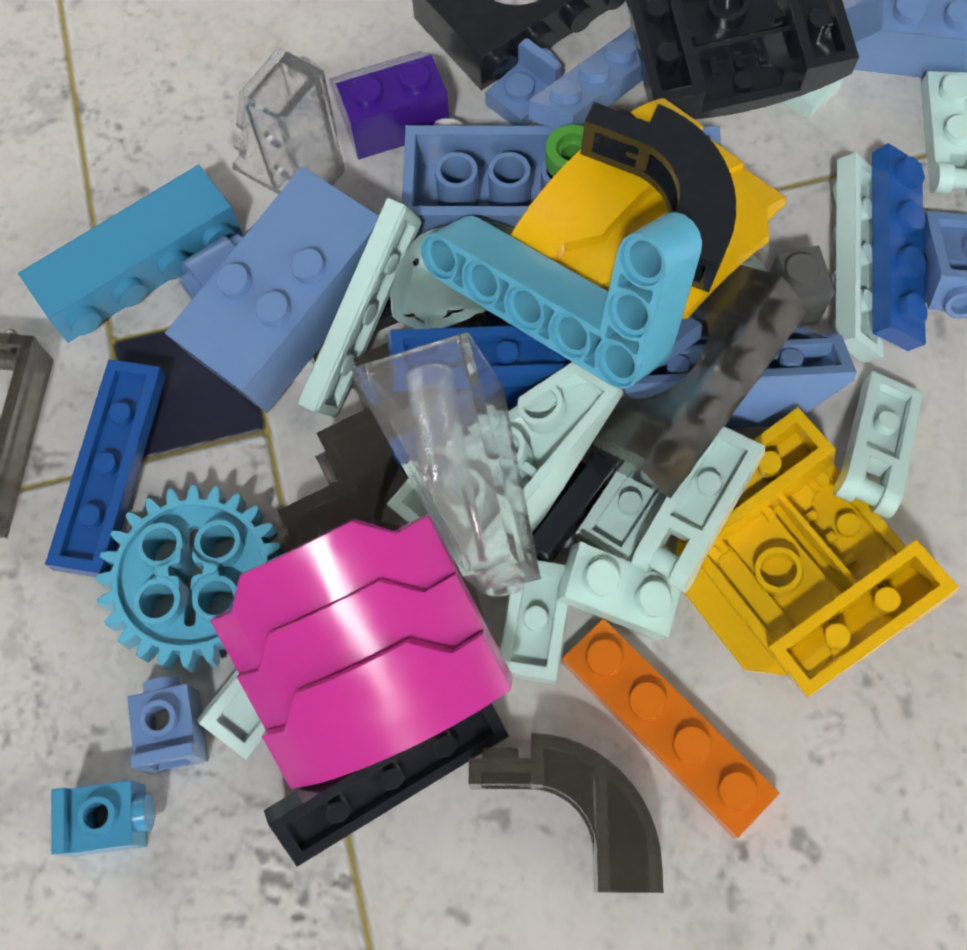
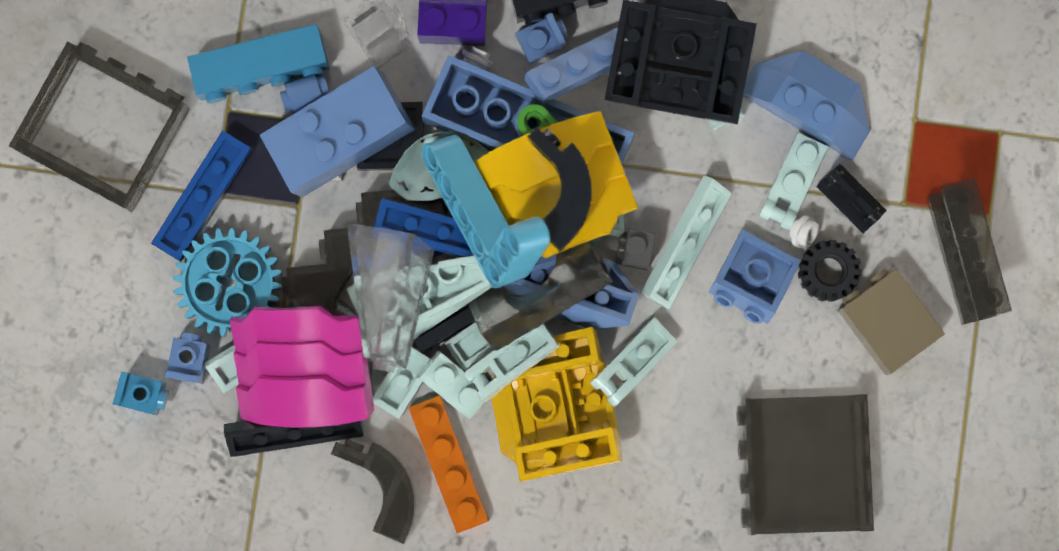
camera: 20 degrees right, 15 degrees up
light aqua tile [298,198,422,418] -> none
blue plate [872,143,928,351] -> none

